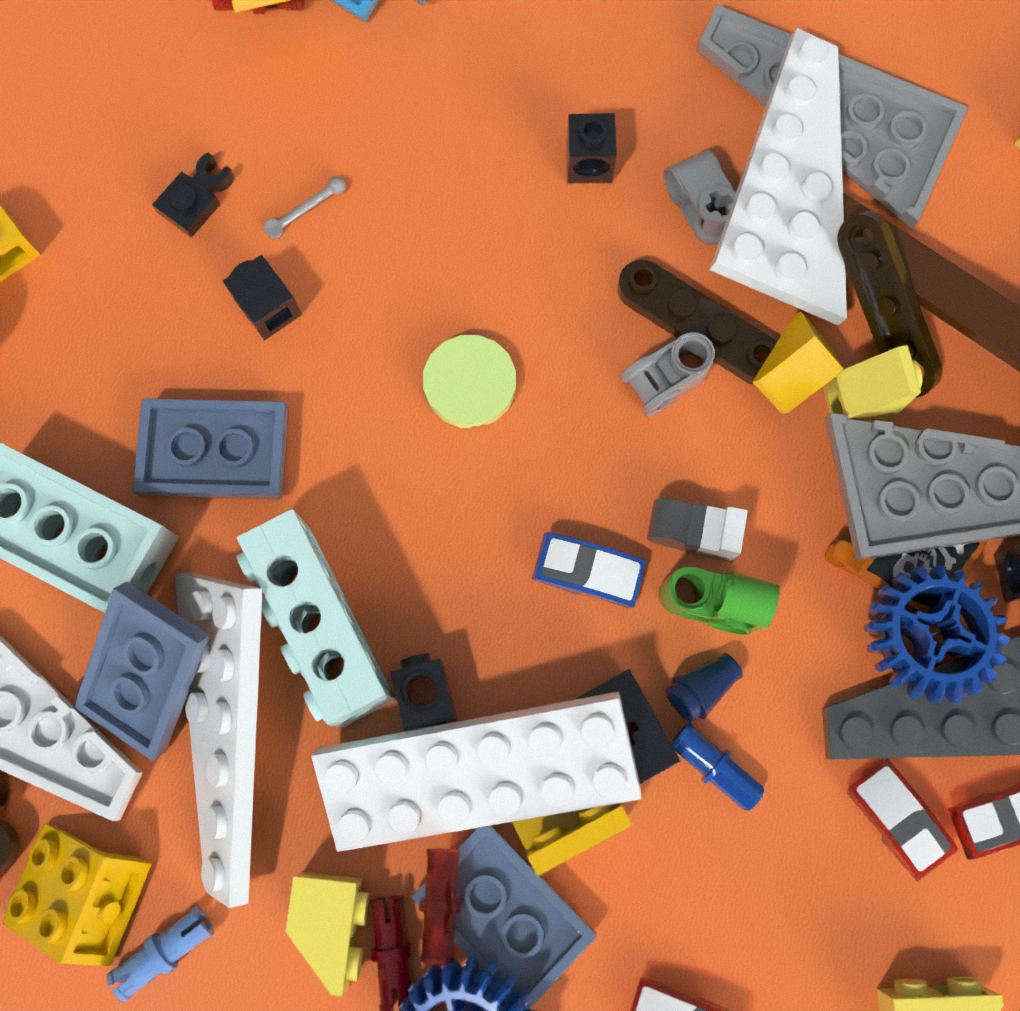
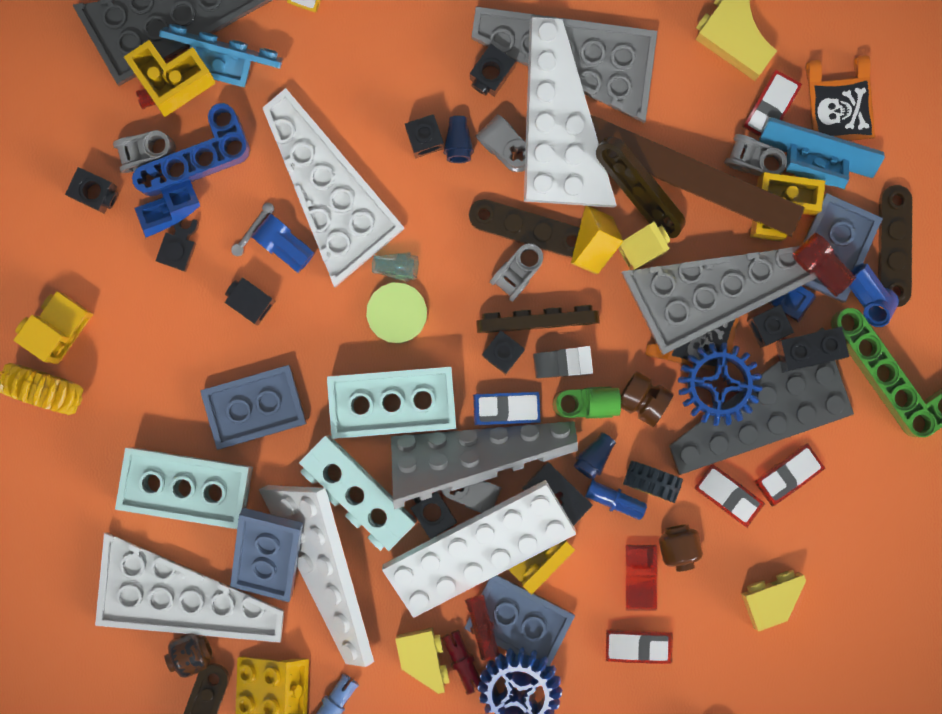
camera: 20 degrees left, 10 degrees up
none -> black brick [65,167,118,214]
none -> light grey piece [113,130,176,173]
none -> blue beam [132,103,250,196]
none -> blue slope [134,180,200,238]
none -> blue piece [251,213,315,273]
none -> white wing [262,88,405,288]
none -> light aqua brick [327,367,457,439]
none -> clear light blue cone [372,252,419,282]
none -> light grey wing [391,421,578,510]
none -> light grey piece [441,481,501,513]
none -> dark blue cone [443,116,474,163]
none -> black brick [470,44,516,97]
none -> dark brown plate [476,305,600,333]
none -> black brick [482,331,525,375]
none -> reddish brown wheel [620,371,674,427]
none -> black wheel [623,461,683,503]
none -> clear red slope [625,545,657,611]
none -> reddish brown head [659,524,703,572]

